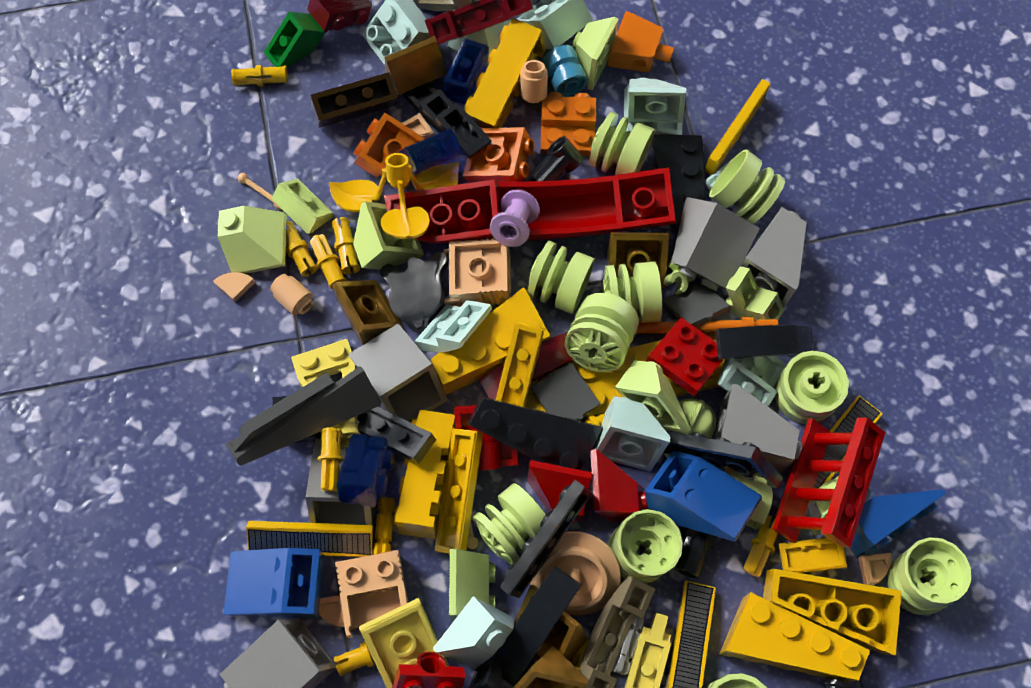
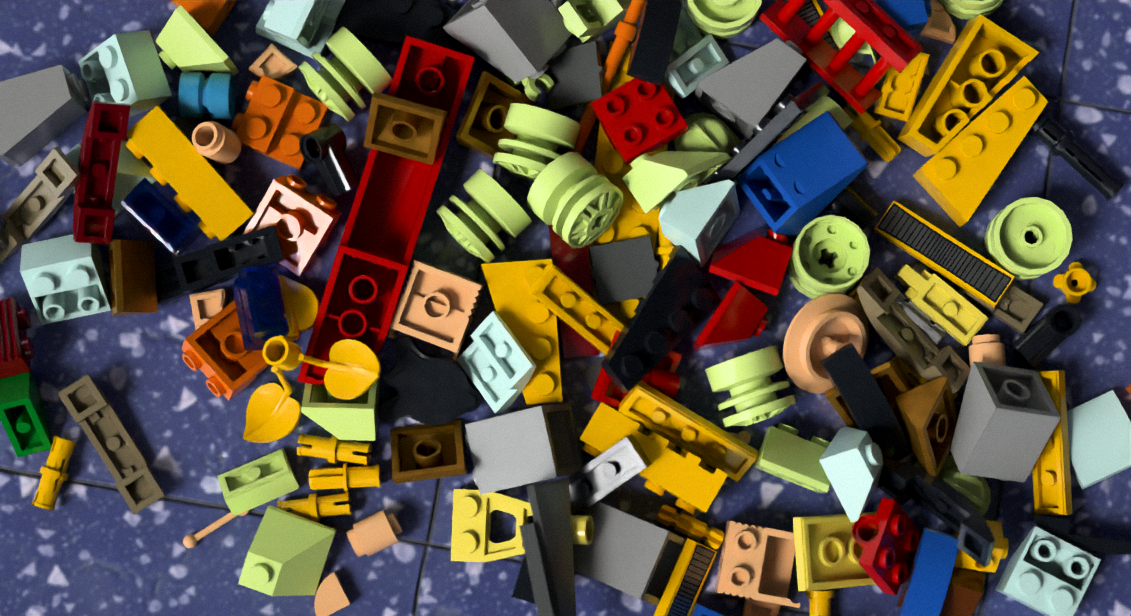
camera: 65 degrees left, 15 degrees up
dark brown brick [310,72,398,128] -> none
yellow axle [318,427,343,492] -> none
clear blue brick [337,434,394,507] -> none
lavender hose [490,190,540,247] -> none
black plate [500,480,593,598] -> none
none -> dark tan slope [57,374,165,515]
none -> light nougat tile [248,43,299,80]
none -> pearl gold slope [364,92,448,165]

